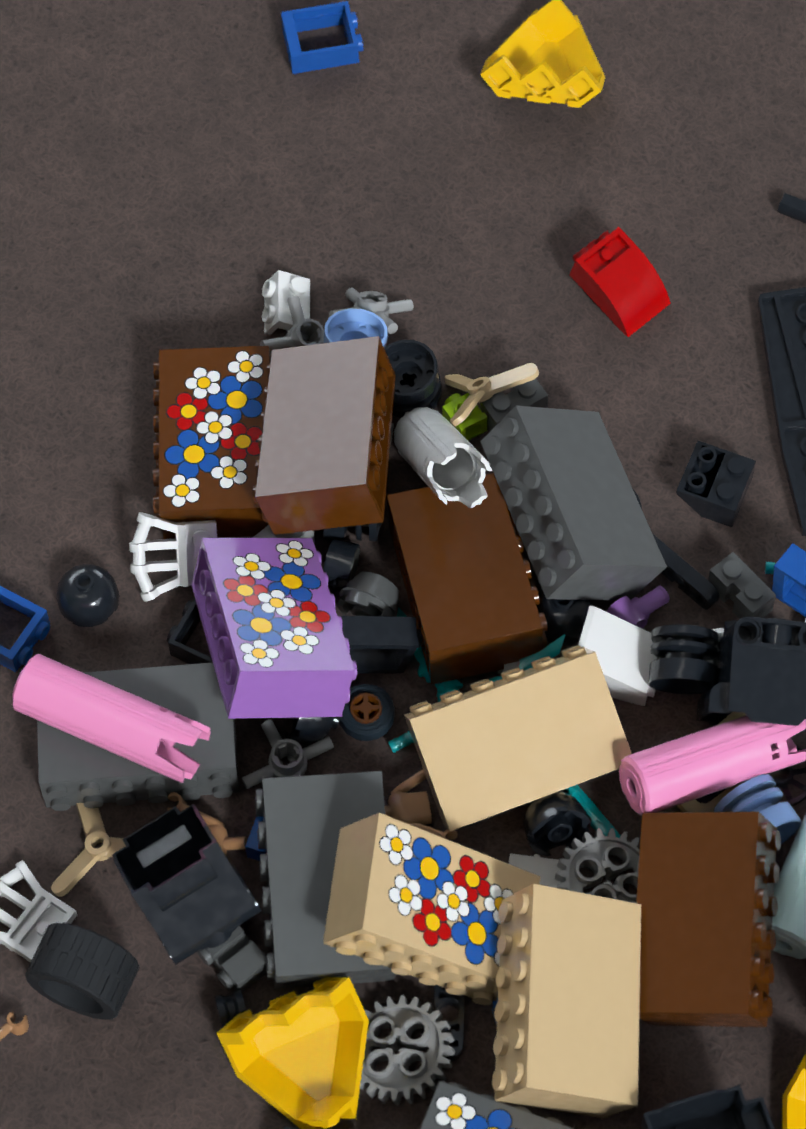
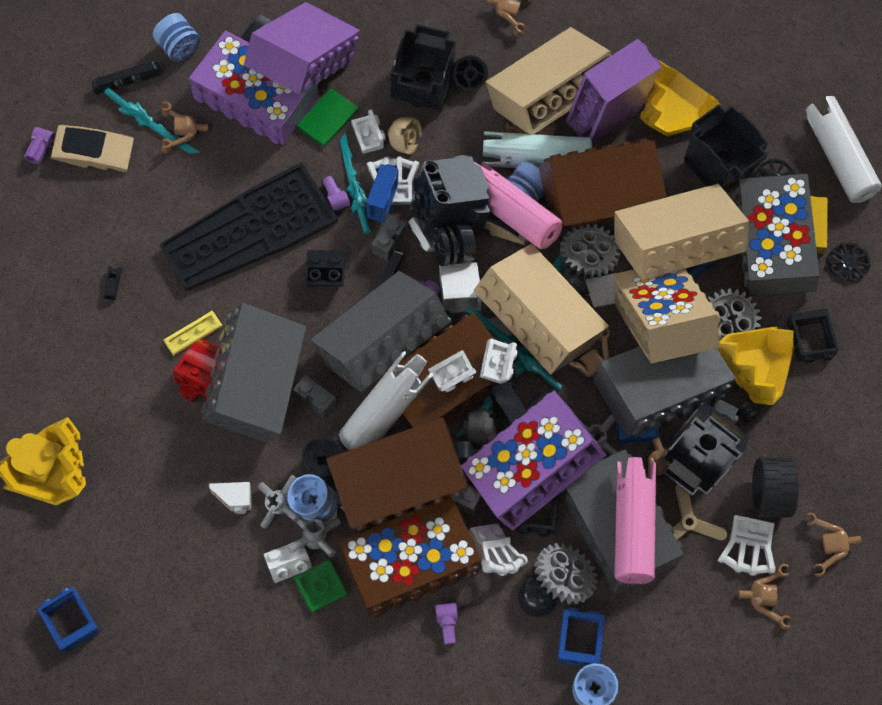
camera: 115 degrees left, 5 degrees up
lime brick [442,393,488,441] -> none
tan piece [444,363,539,427] -> none
none -> yellow plate [6,433,62,483]
none -> light yellow tile [163,311,223,356]
none -> dark grey brick [201,303,306,442]
none -> white slope [209,482,251,514]
none -> green tile [293,559,348,614]
none -> white bracket [428,350,476,392]
none -> medium lavender pin [435,603,458,645]
none -> white bracket [480,339,517,384]
none -> light grey gear [534,543,598,604]

